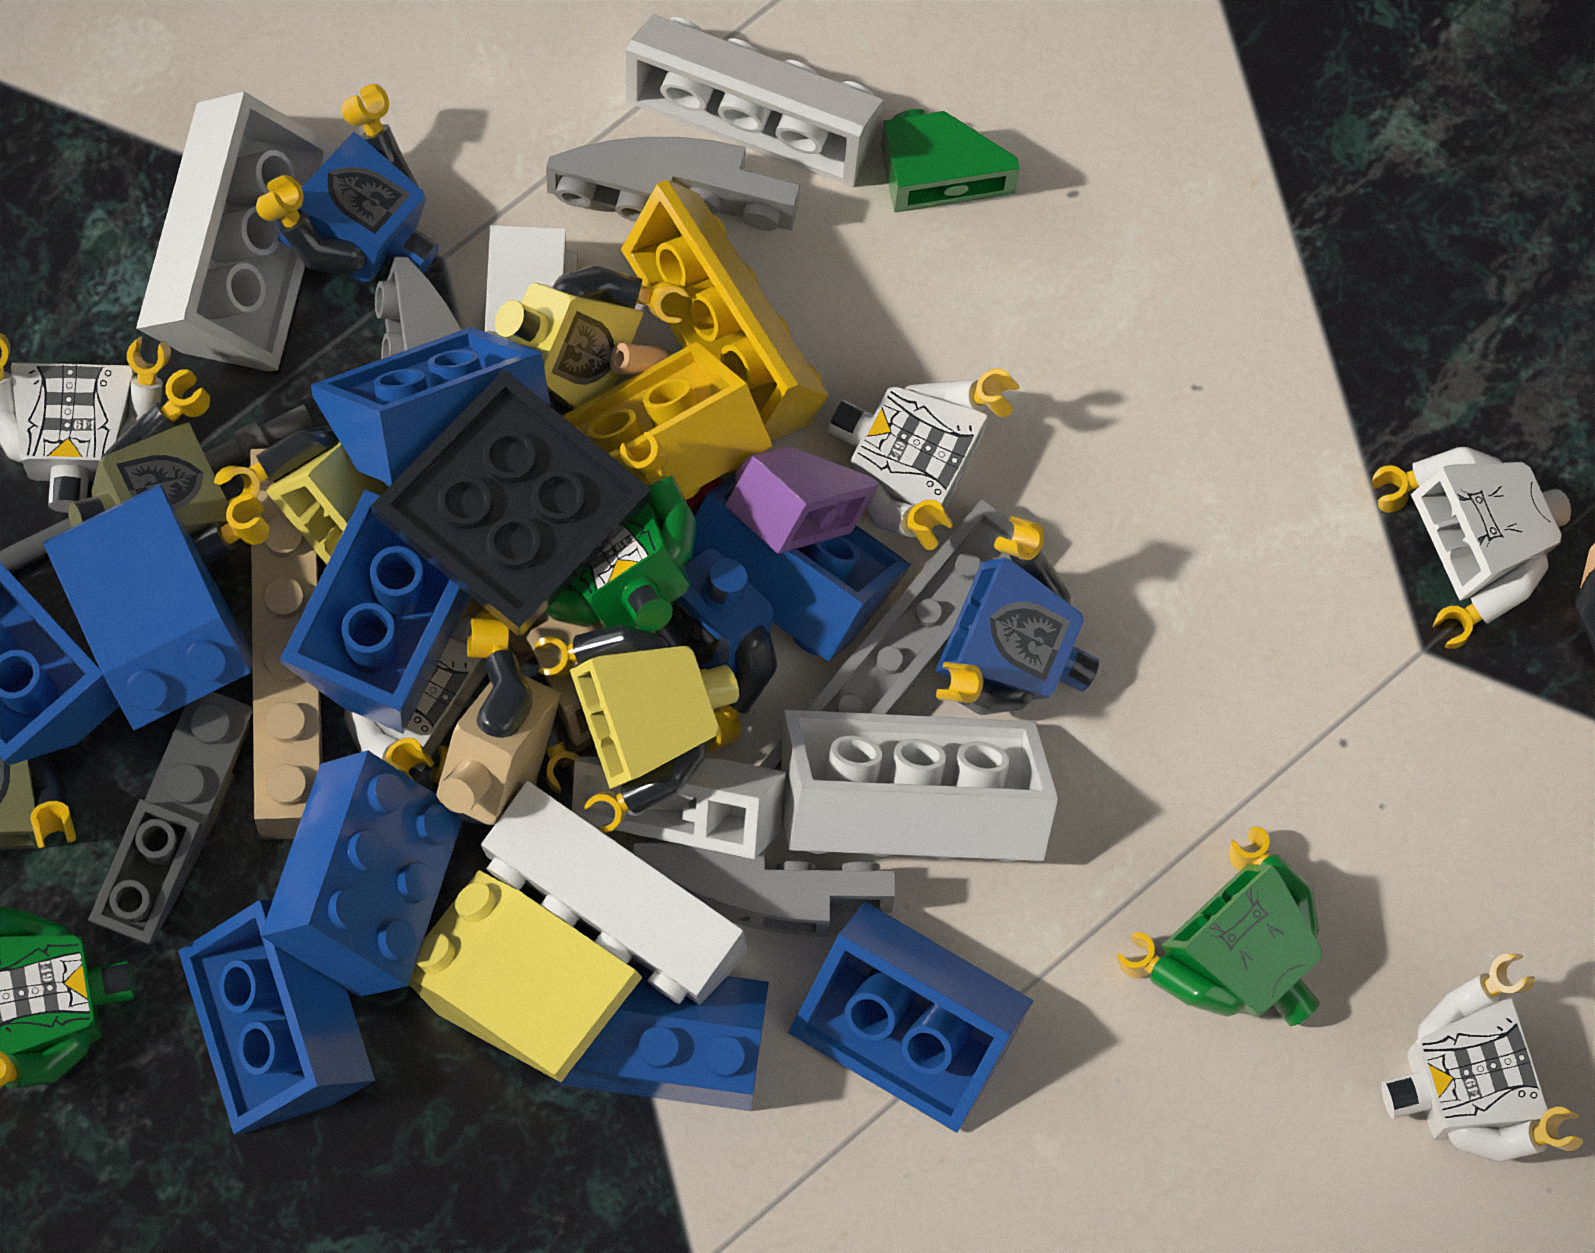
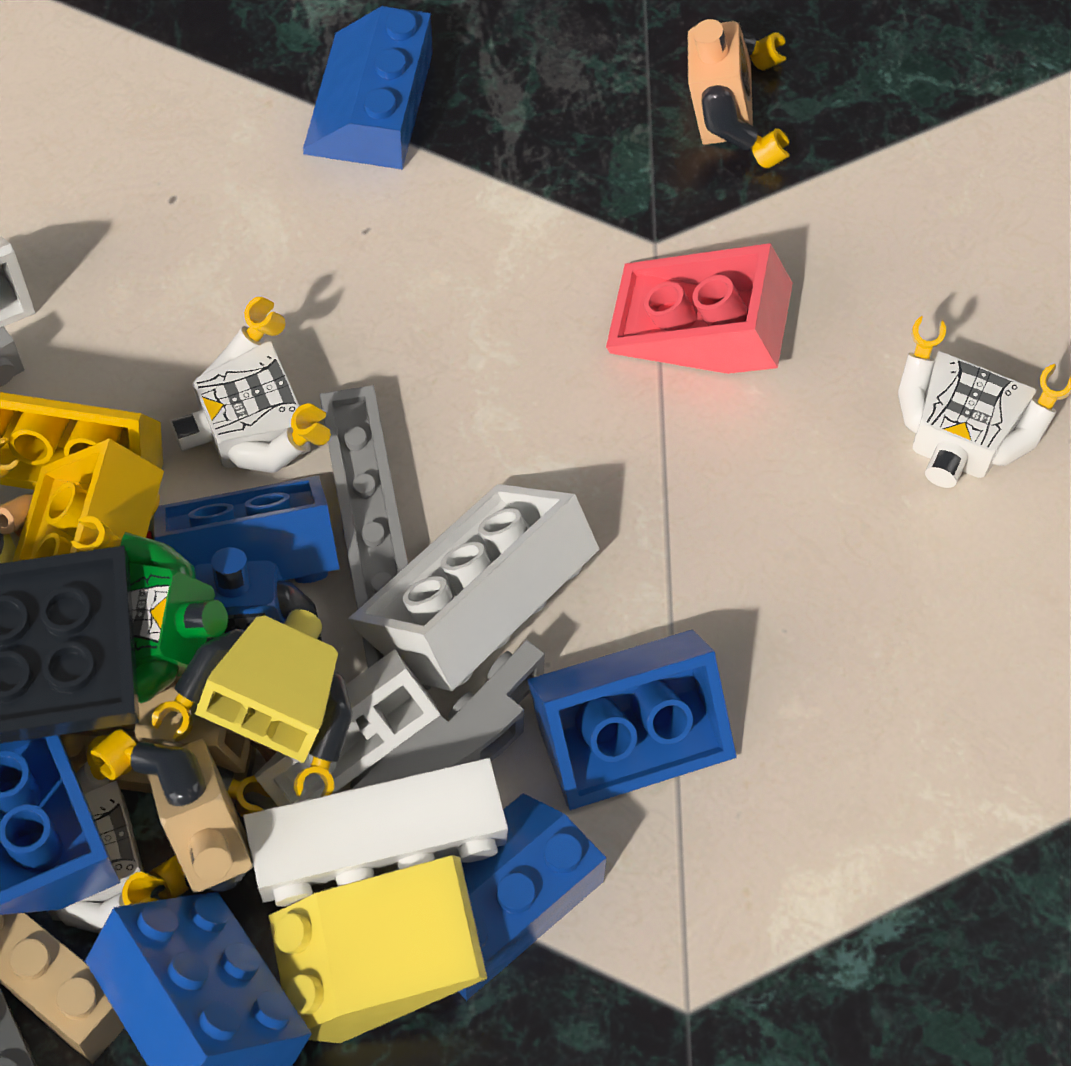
camera: 45 degrees left, 10 degrees down
medium lavender slope [725,446,880,554] -> none
green slope [880,109,1020,212] -> none
torso [935,515,1099,715] -> none
green torso [1117,826,1323,1026] -> none
white torso [1372,447,1571,649] -> none
none -> blue slope [303,6,432,170]
none -> coral slope [606,243,793,374]

